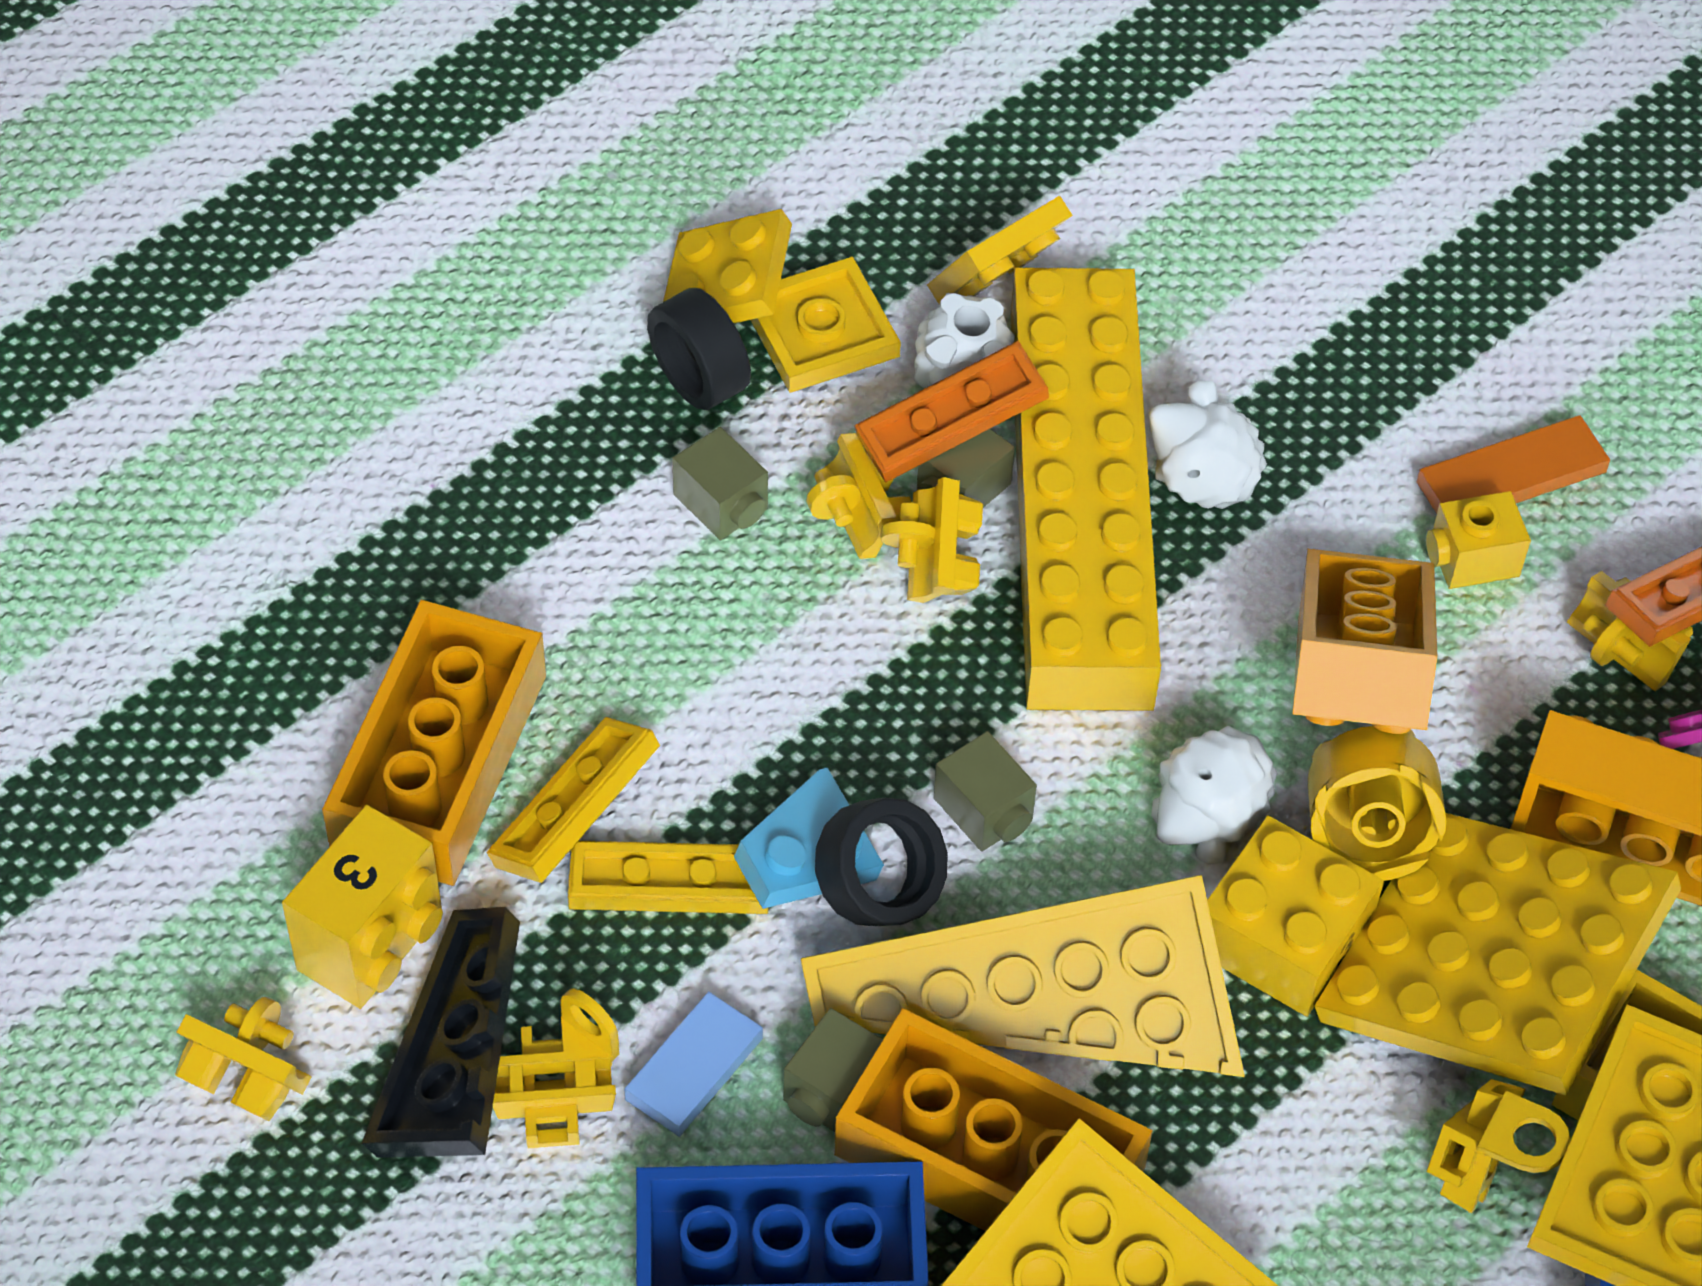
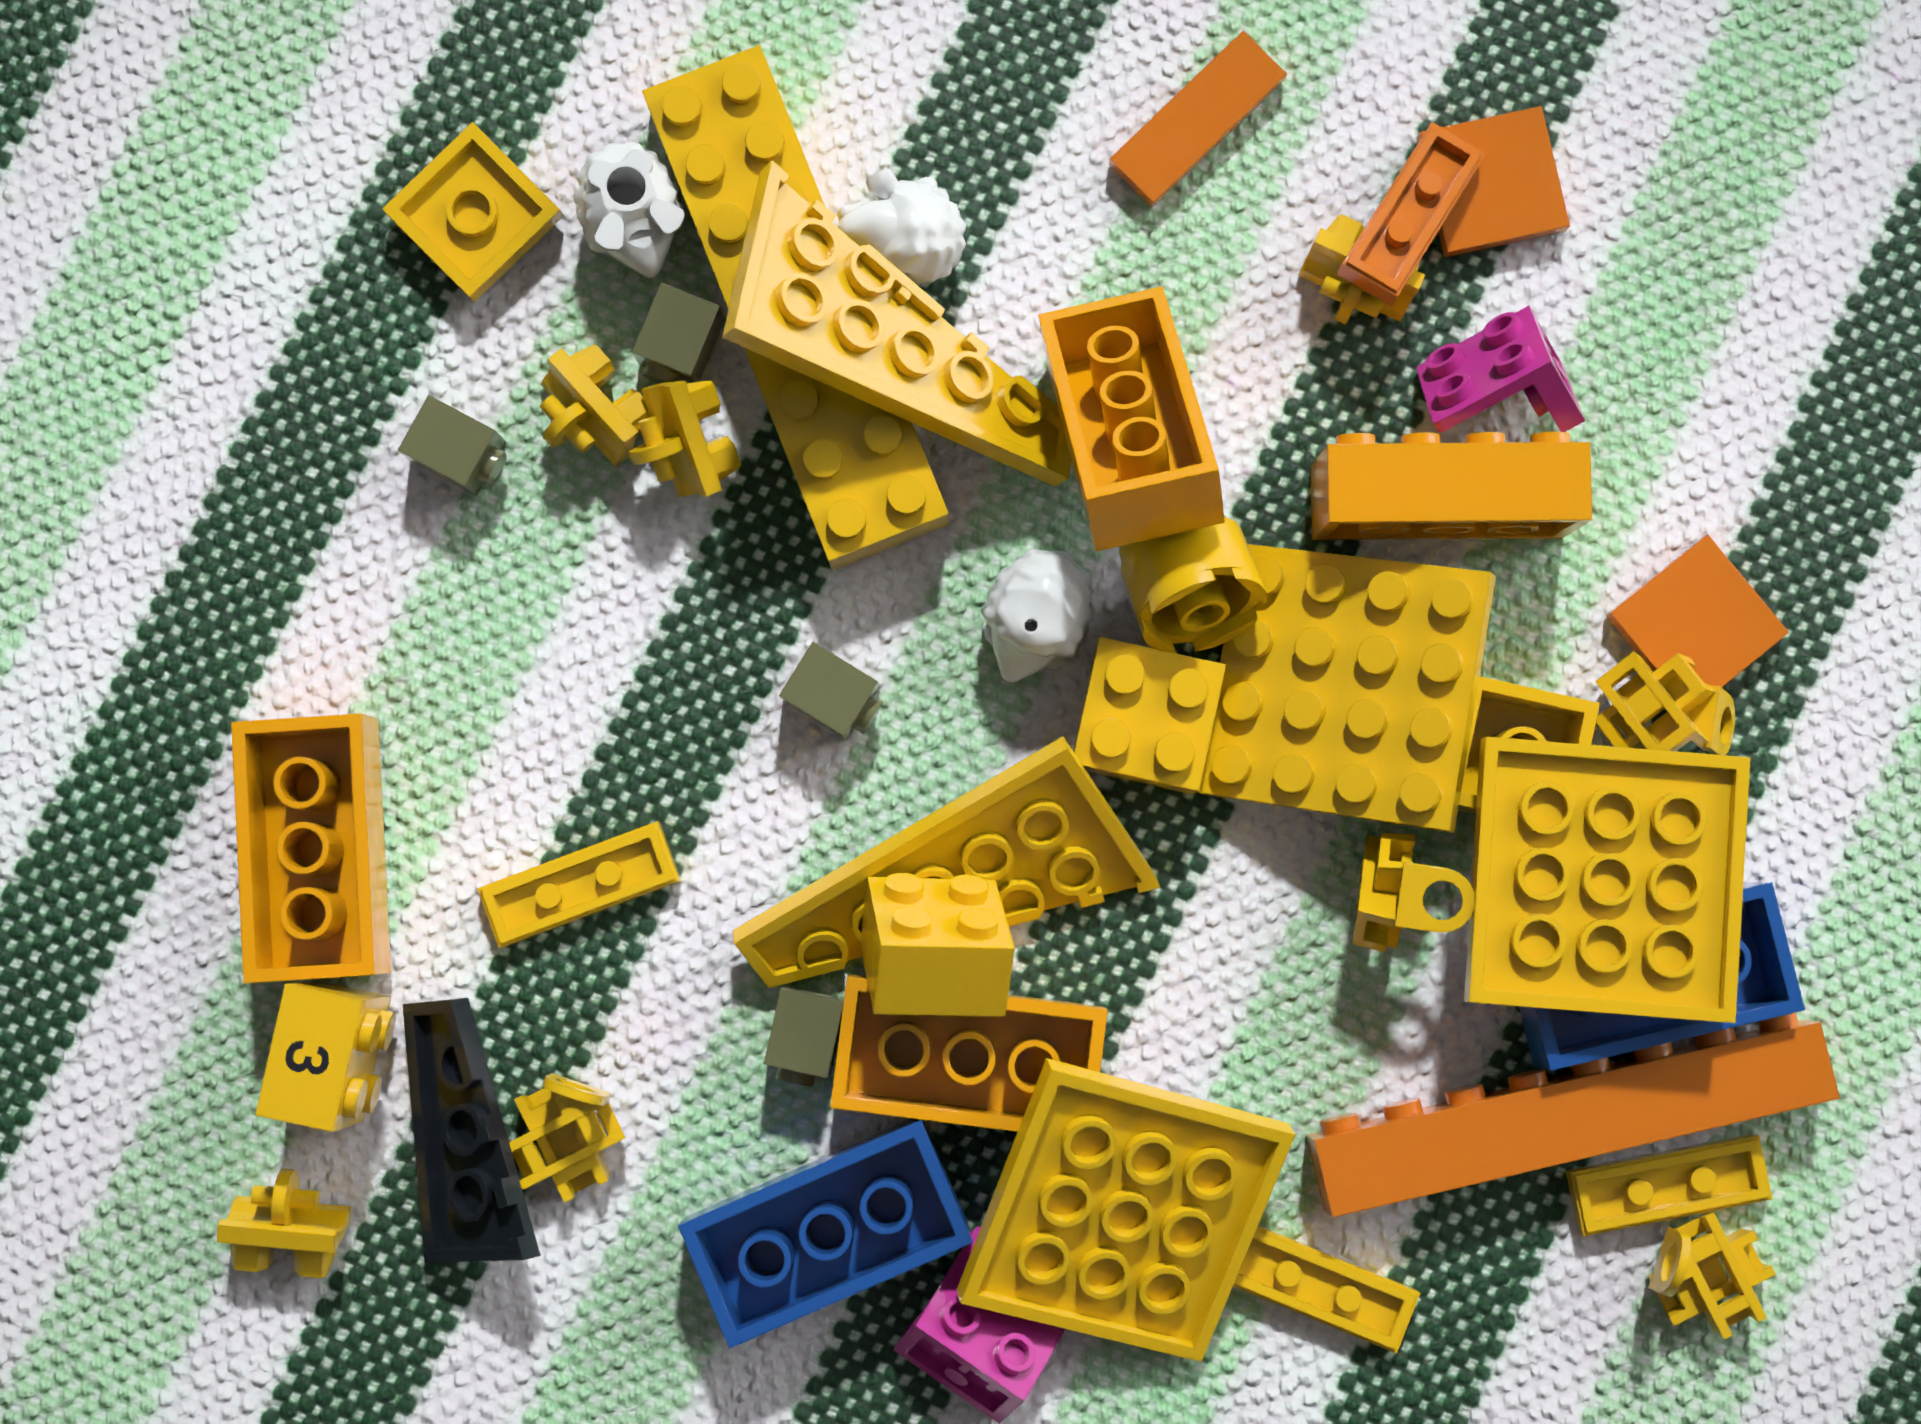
camera: 20 degrees left, 30 degrees up
yellow tile [486,717,660,883] -> none
light blue tile [624,991,763,1137] -> none
black tyre [647,288,751,410] -> none
yellow plate [663,209,792,323] -> none
medium azure wing [734,768,884,909] -> none
black tyre [815,798,948,926] -> none
orange tile [854,341,1049,483] -> none
yellow plate [927,195,1073,305] -> none
yellow brick [1426,491,1531,589] -> none
none -> yellow wing [722,161,1072,487]
none -> yellow brick [860,873,1015,1017]

